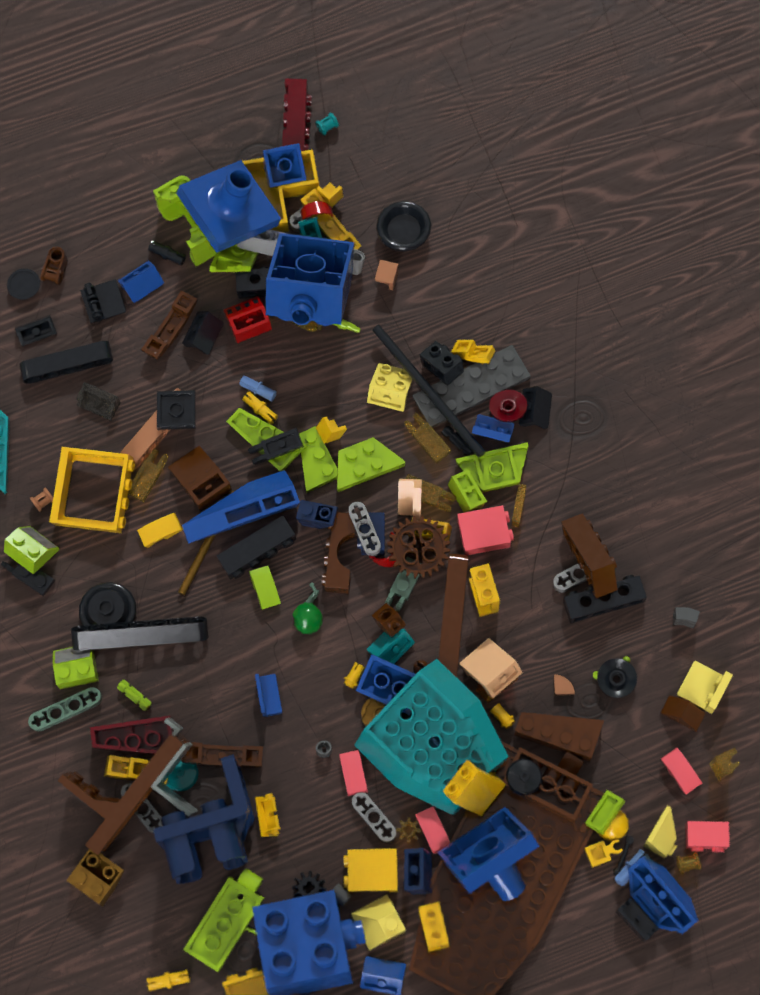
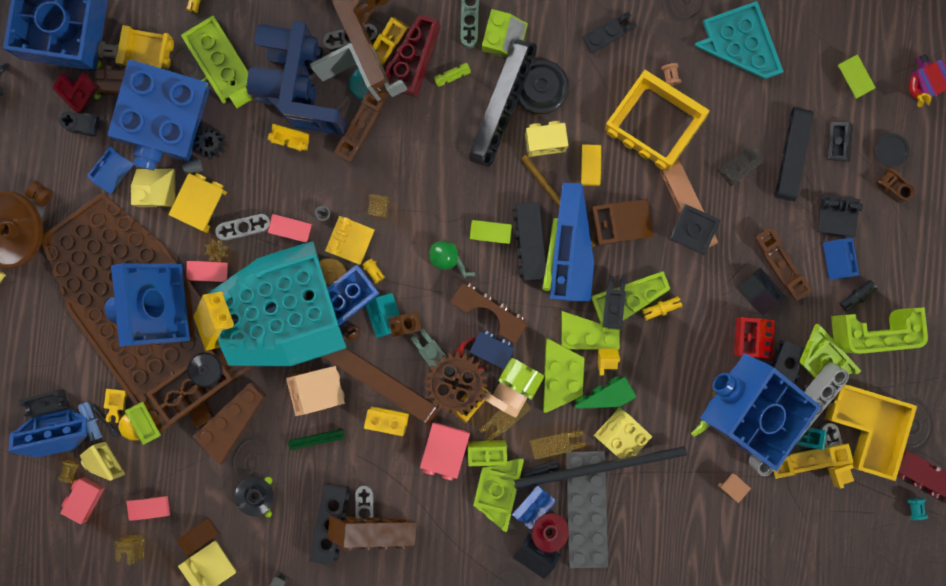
camera: 110 degrees right, 15 degrees up
lime slope [4,526,59,574] -> none
clear yellow hinge [128,449,169,502] -> none
blue piece [176,160,281,253] -> none
medium blue axle [239,376,277,402] -> none
blue panel [255,674,283,717] -> none
blue slope [263,143,306,188] -> none
dark blue slope [296,500,338,529] -> none
red helmet [301,201,334,220] -> none
light grey beam [349,502,381,556] -> none
black piece [376,201,432,252] -> none
dark blue brick [404,848,432,895] -> none
black brick [419,341,464,386] -> none
yellow panel [419,902,449,952] -> none
yellow slope [451,340,495,364] -> none
yellow pin [490,703,515,729] -> none
clear yellow tile [512,484,526,527] -> none
nougat tile [554,675,575,696] -> none
none -> dark green axle [288,429,345,450]
none -> yellow hinge [325,216,375,265]
none -> clear yellow panel [368,194,390,218]
none -> lime brick [498,357,544,400]
none -> light yellow brick [525,121,568,157]
none -> lime bar [543,218,558,291]
none -> green slope [573,375,636,409]

